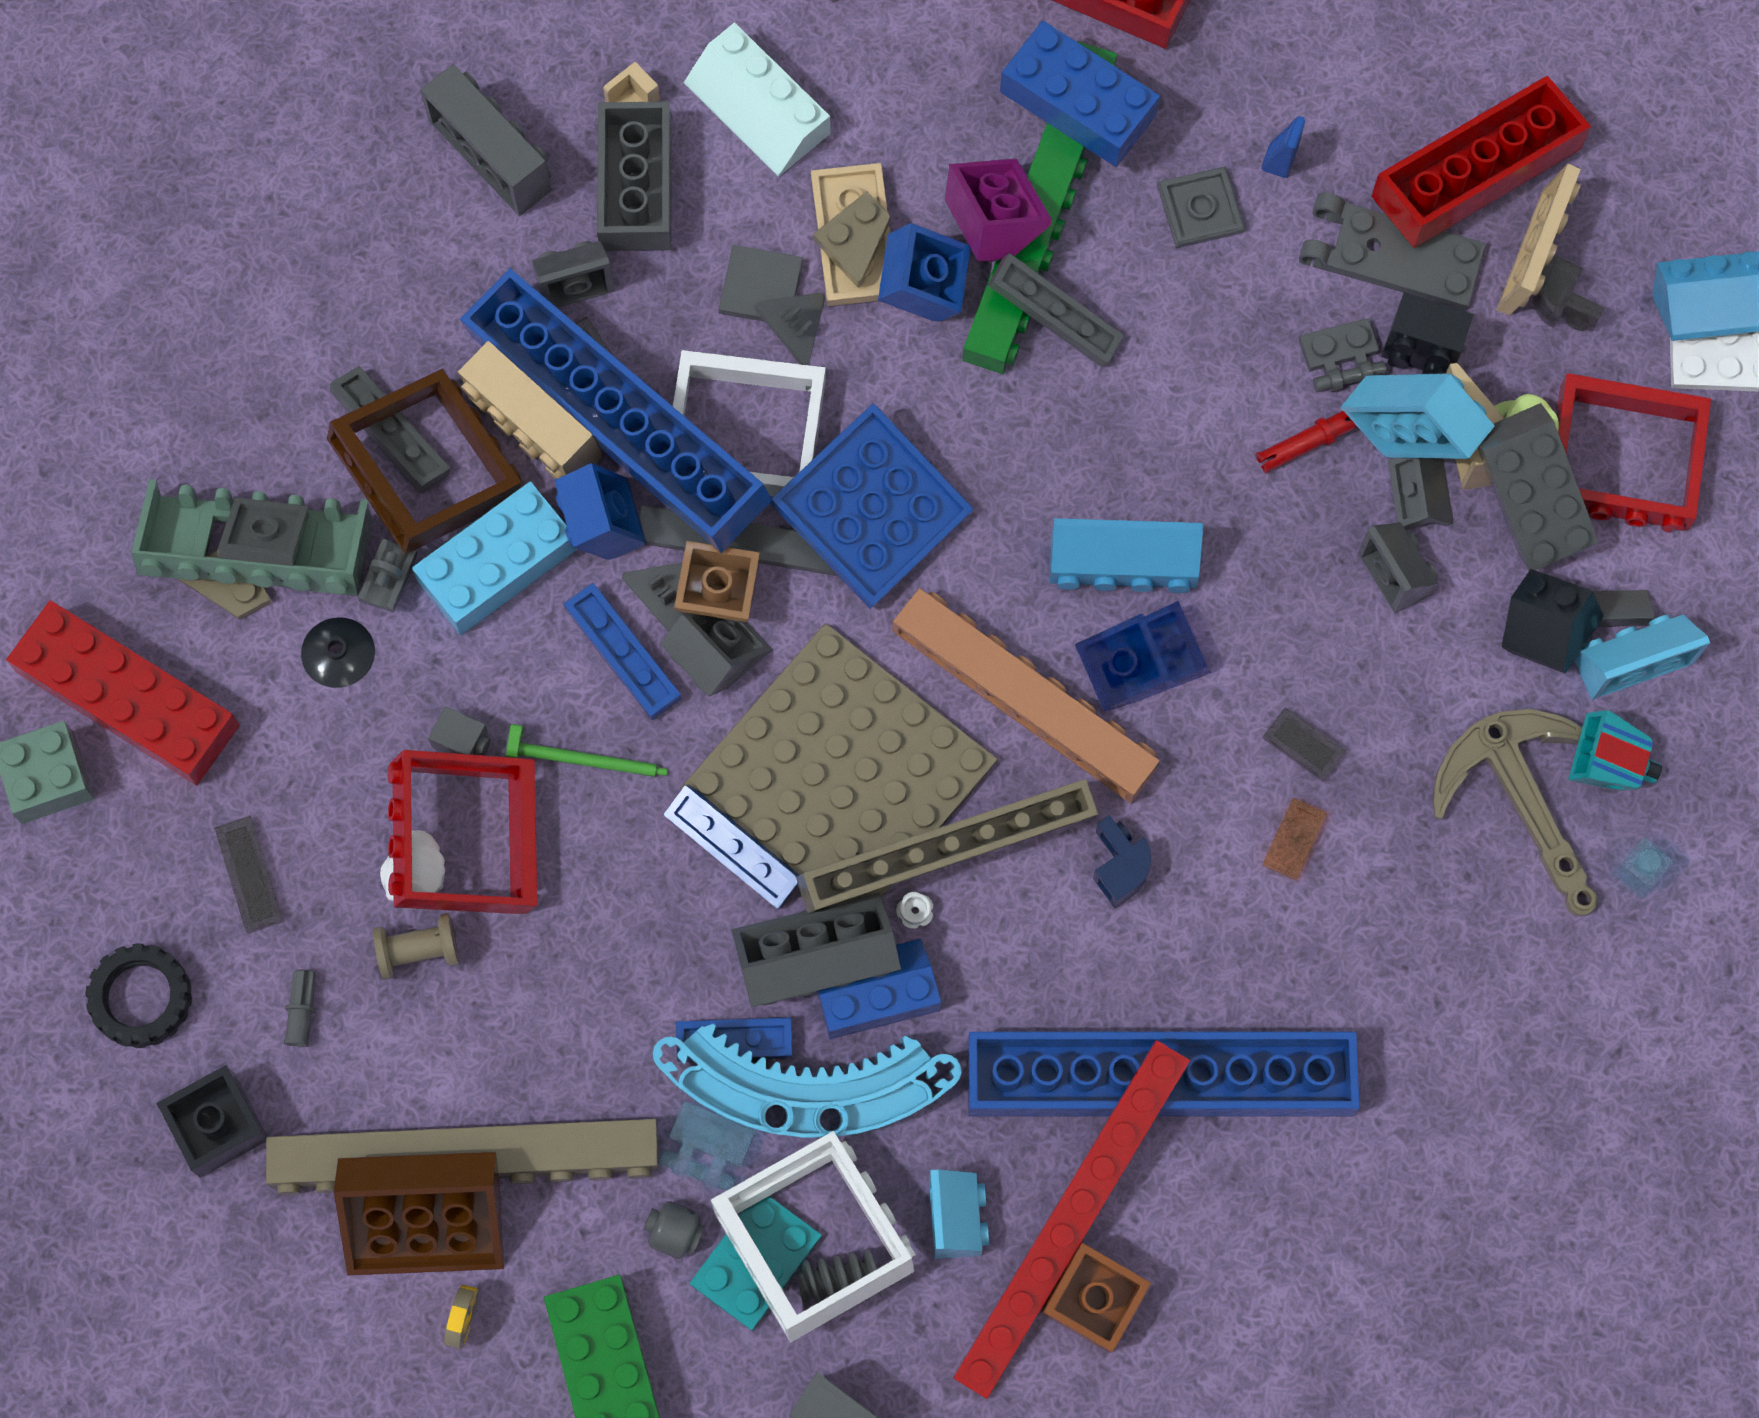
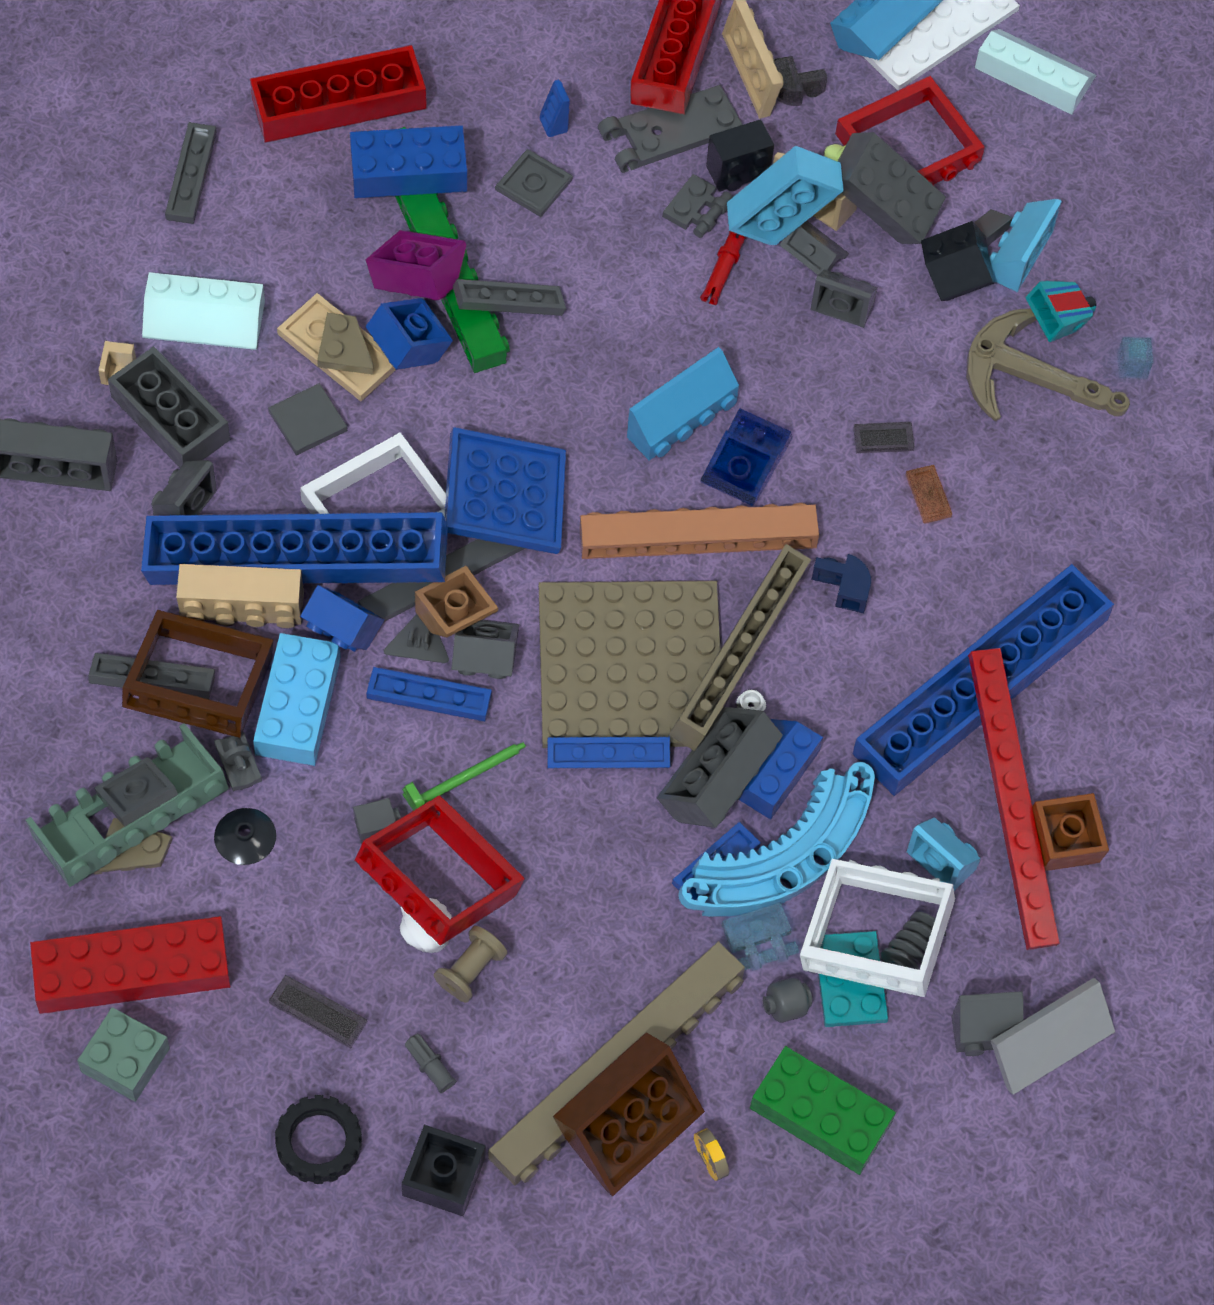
camera: 45 degrees left, 10 degrees down
dark grey piece [755,293,825,365] -> none

